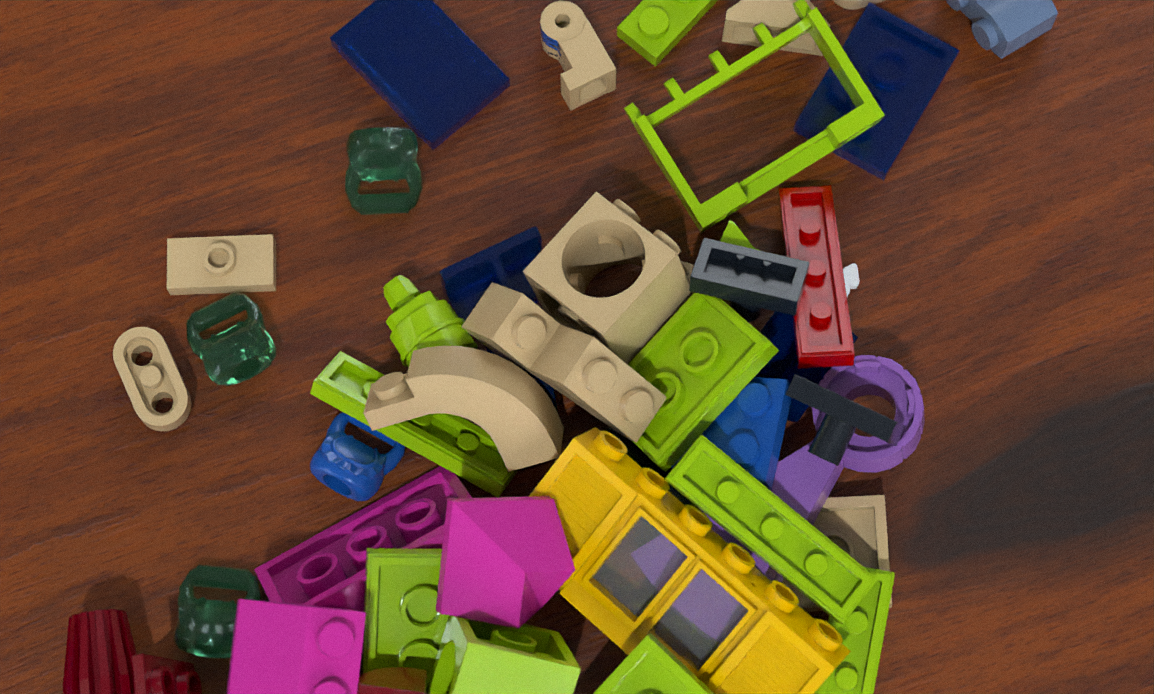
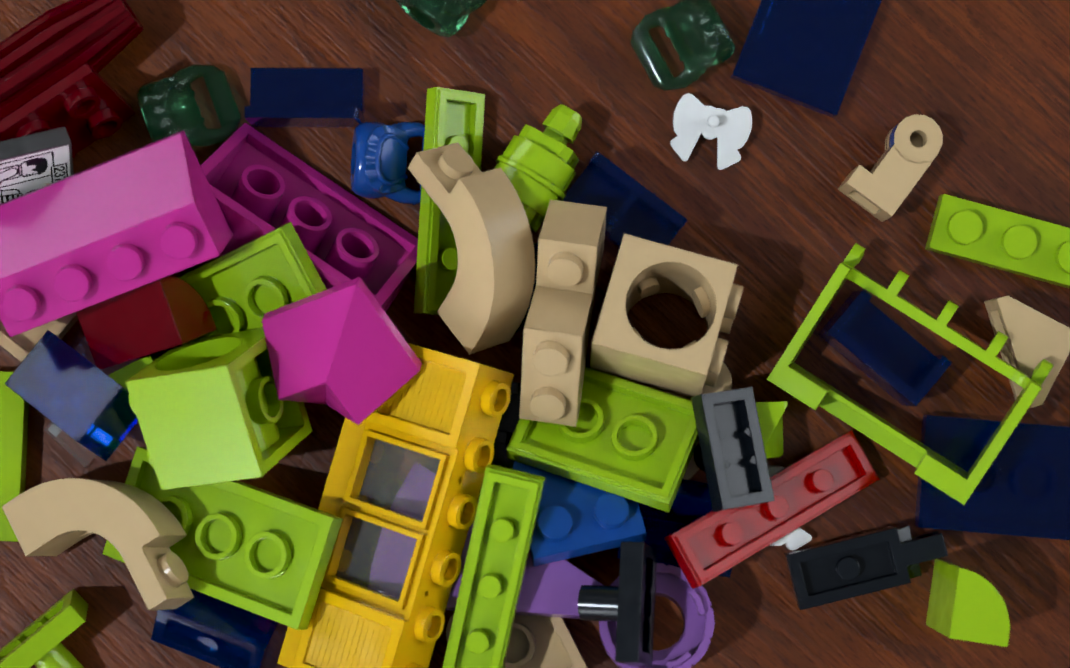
camera: 60 degrees right, 15 degrees up
none -> clear blue panel [245,68,365,127]
none -> white piece [670,93,752,170]
none -> black hinge [784,525,948,610]
none -> clear blue panel [818,288,952,406]
none -> lime brick [925,559,1010,647]

